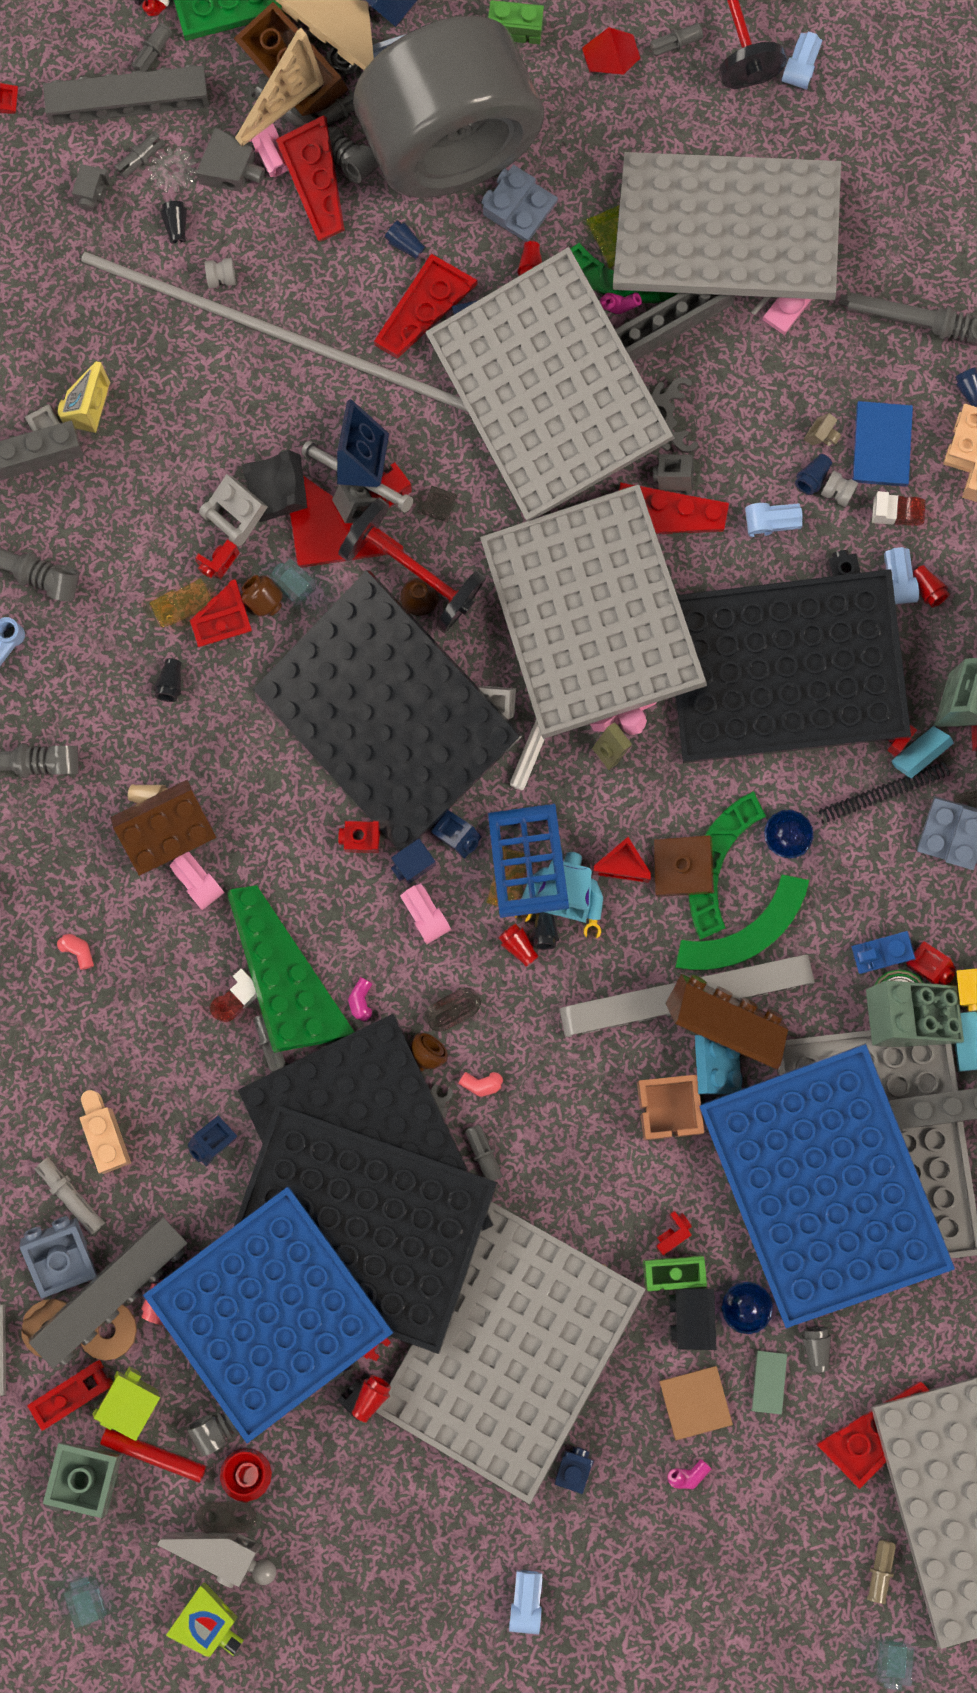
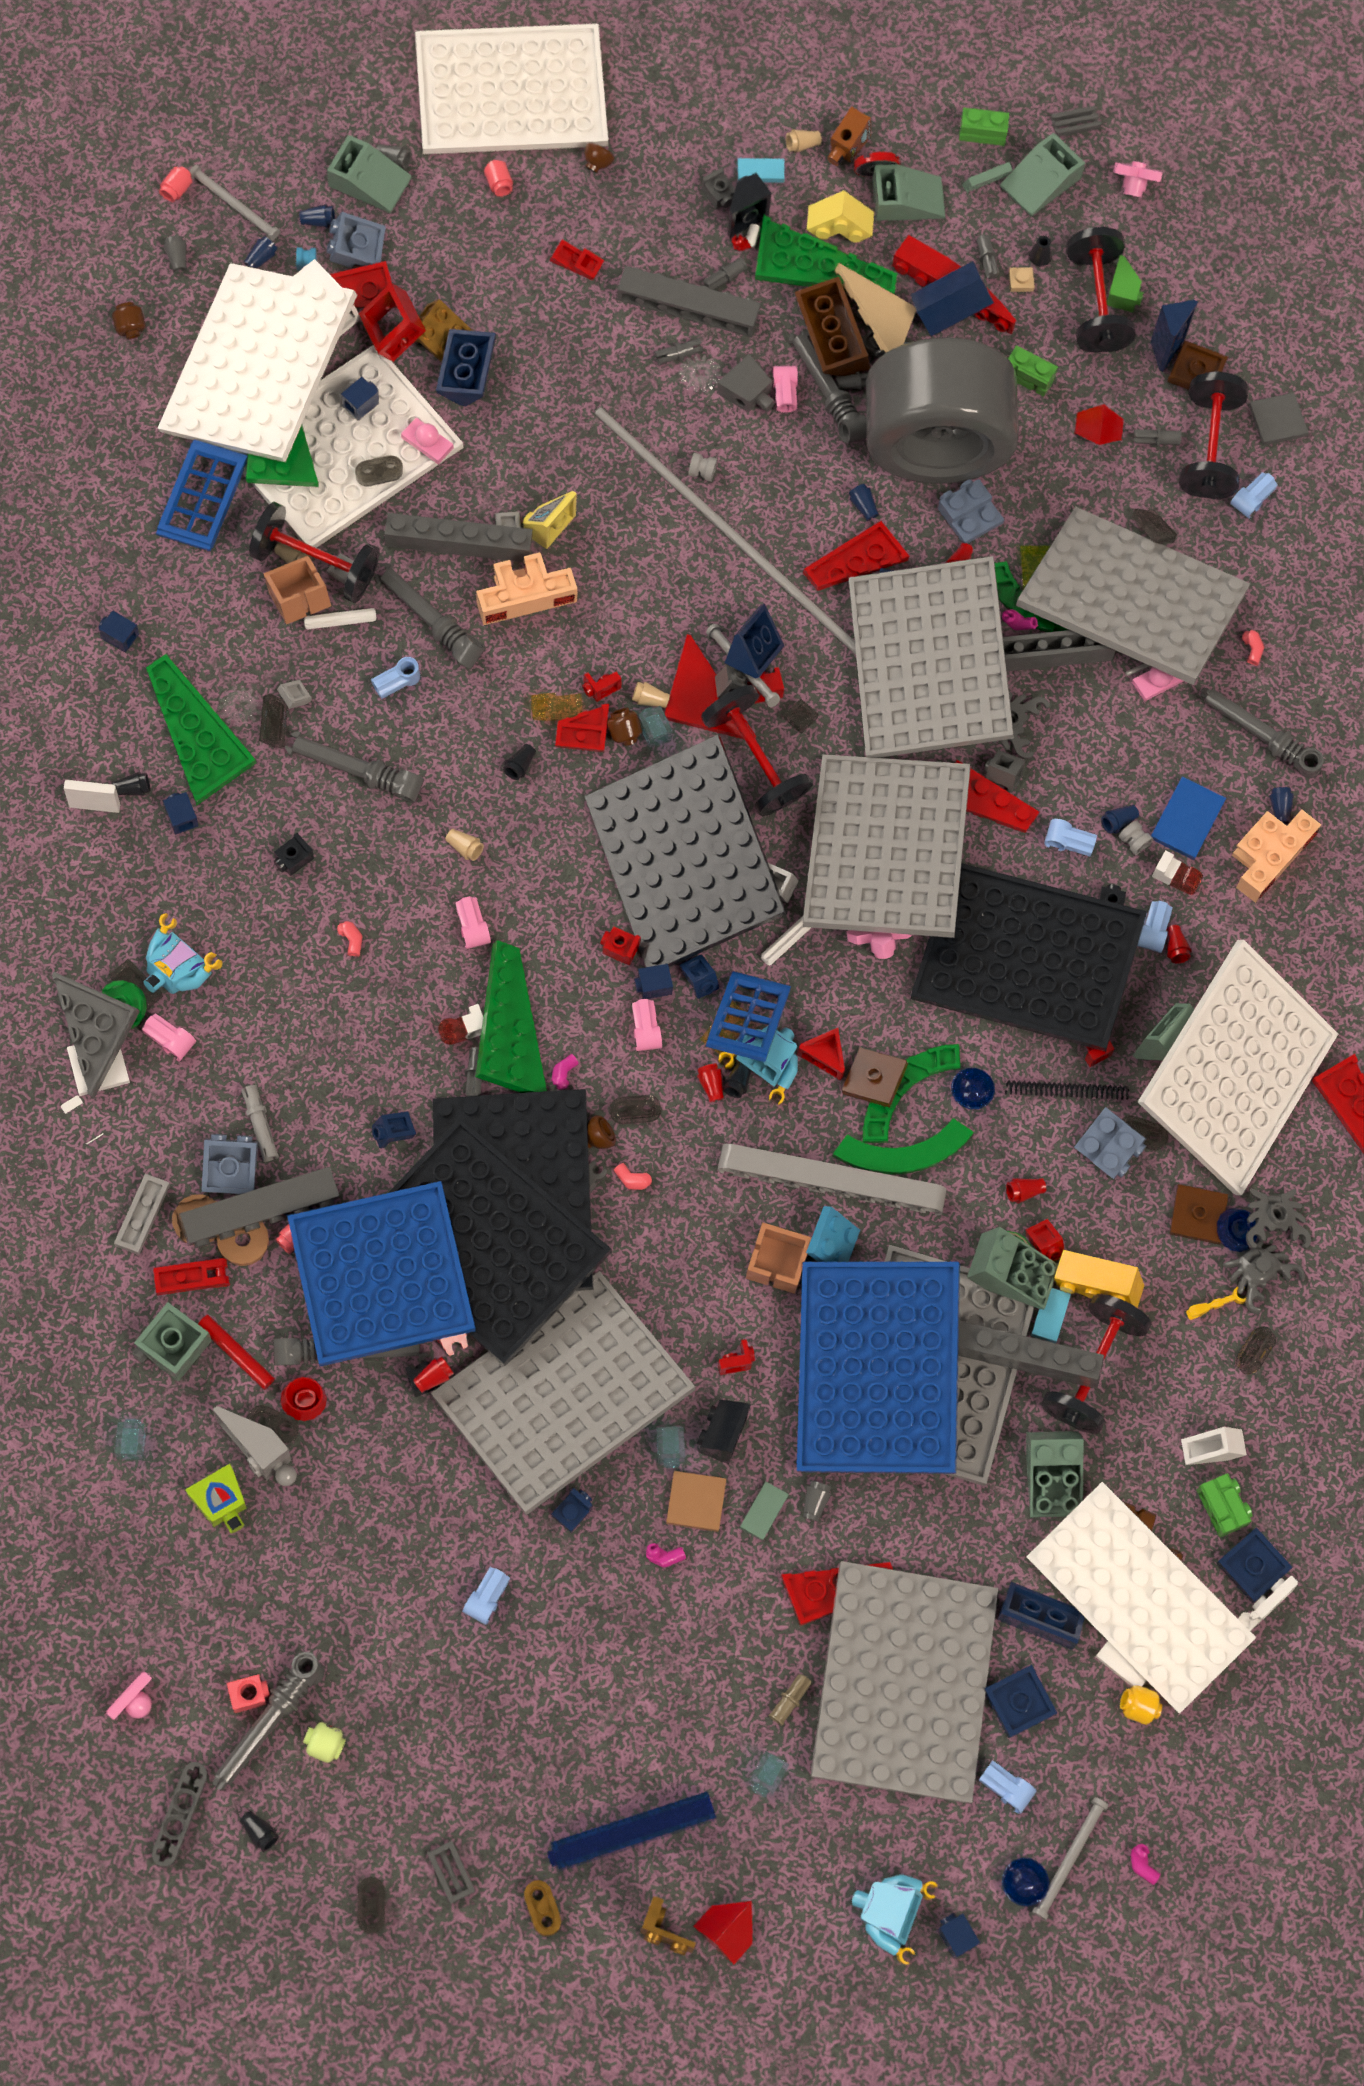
camera: 15 degrees right, 10 degrees down
dark grey brick [72,164,111,211] -> none
light nougat brick [80,1090,131,1174] -> none
lime plate [93,1366,160,1441] -> none
reddish brown brick [110,779,216,876] -> none
black cone [160,201,187,244] -> none
light grey plate [199,474,268,546] -> none
tan tile [235,28,324,146] -> none
black brick [242,450,308,522] -> none
red wing [276,115,345,242] -> none
reddish brown brick [400,577,439,616] -> none
dark grey axle [466,1125,504,1181] -> none
olive plate [592,722,632,770] -> none
bright green brick [643,1255,707,1291] -> none
reddish brown slope [665,974,788,1070] -> none
clear blue hat [722,1282,773,1334] -> none
dark tan tile [803,413,841,447] -> none
blue hinge [851,931,916,974] -> none
medium azure tile [891,726,954,778] -> none
none -> light nougat piece [476,553,577,625]
none -> tan cone [632,681,670,708]
none -> clear light blue brick [656,1426,685,1468]
none -> red cone [1006,1178,1046,1204]
none -> clear smoke plate [1132,509,1177,544]
none -> coral arm [1242,630,1264,666]

